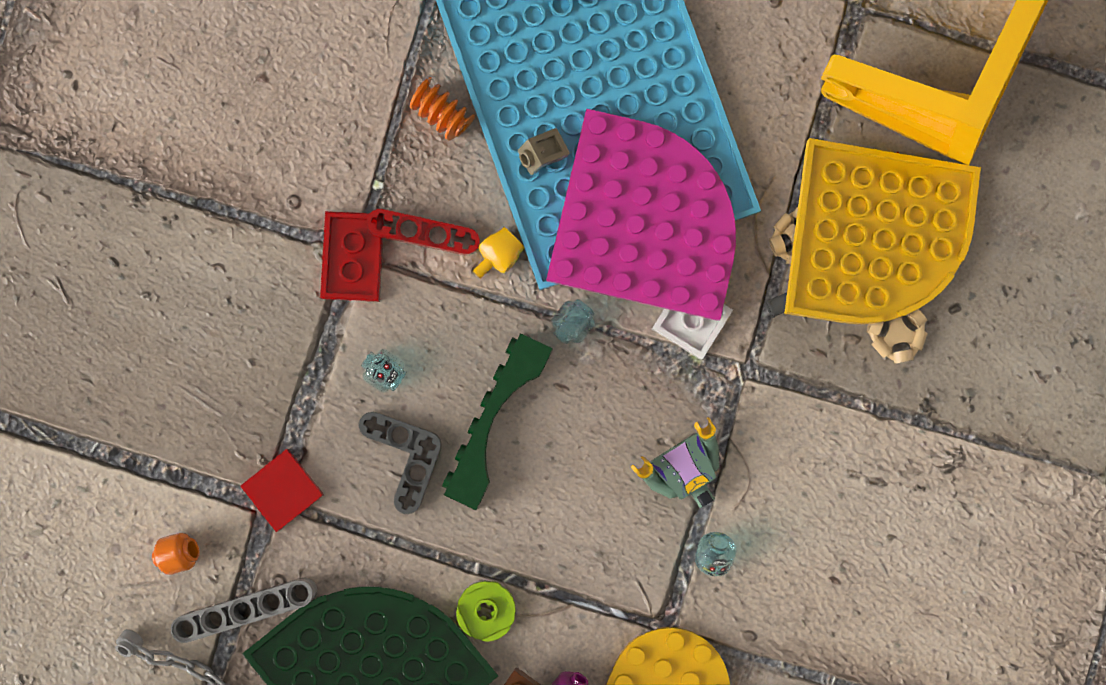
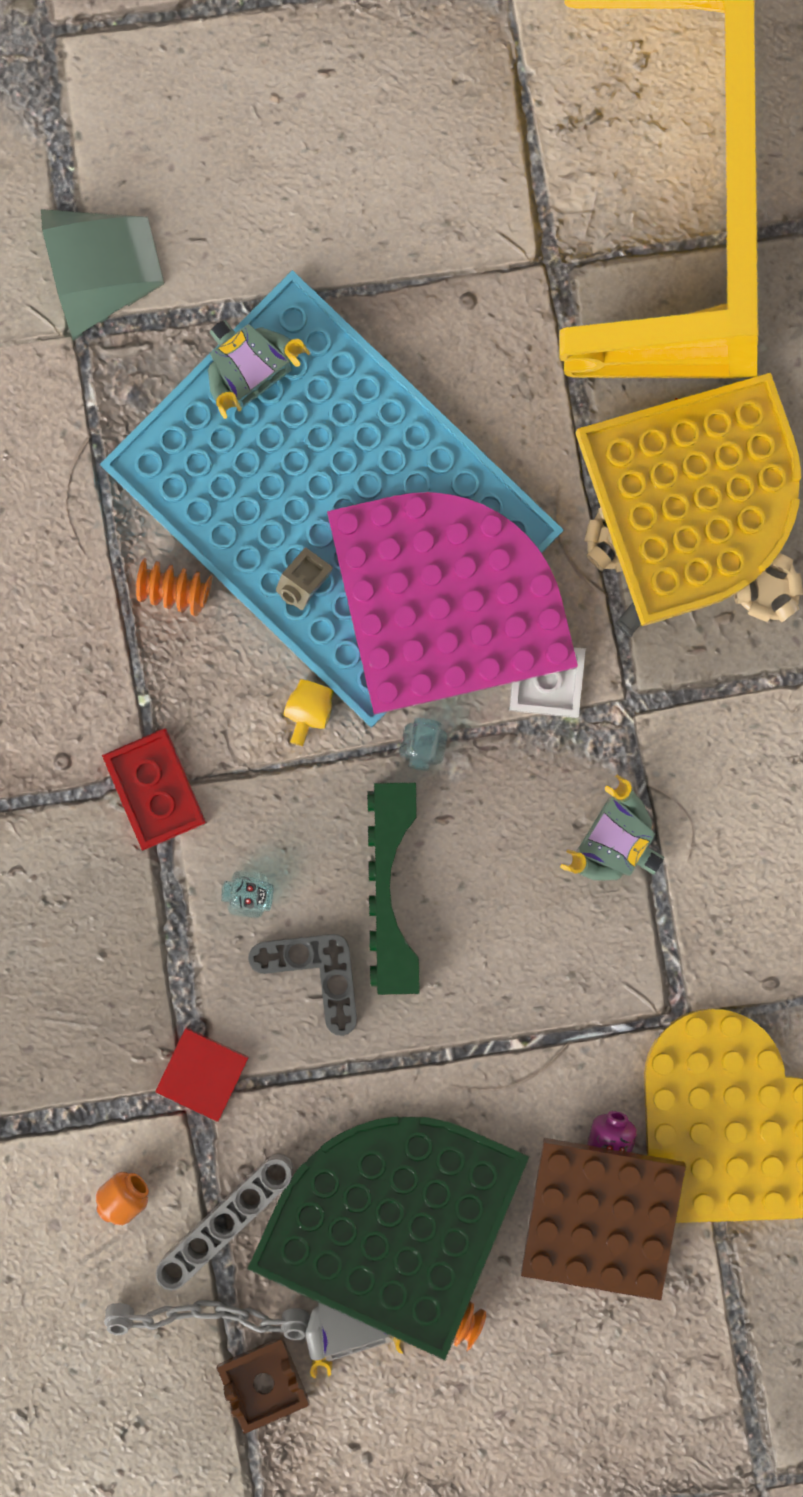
camera: 35 degrees left, 0 degrees up
red beam [367,209,480,255] -> none
lime plate [456,580,516,642] -> none
clear light blue head [695,532,737,577] -> none

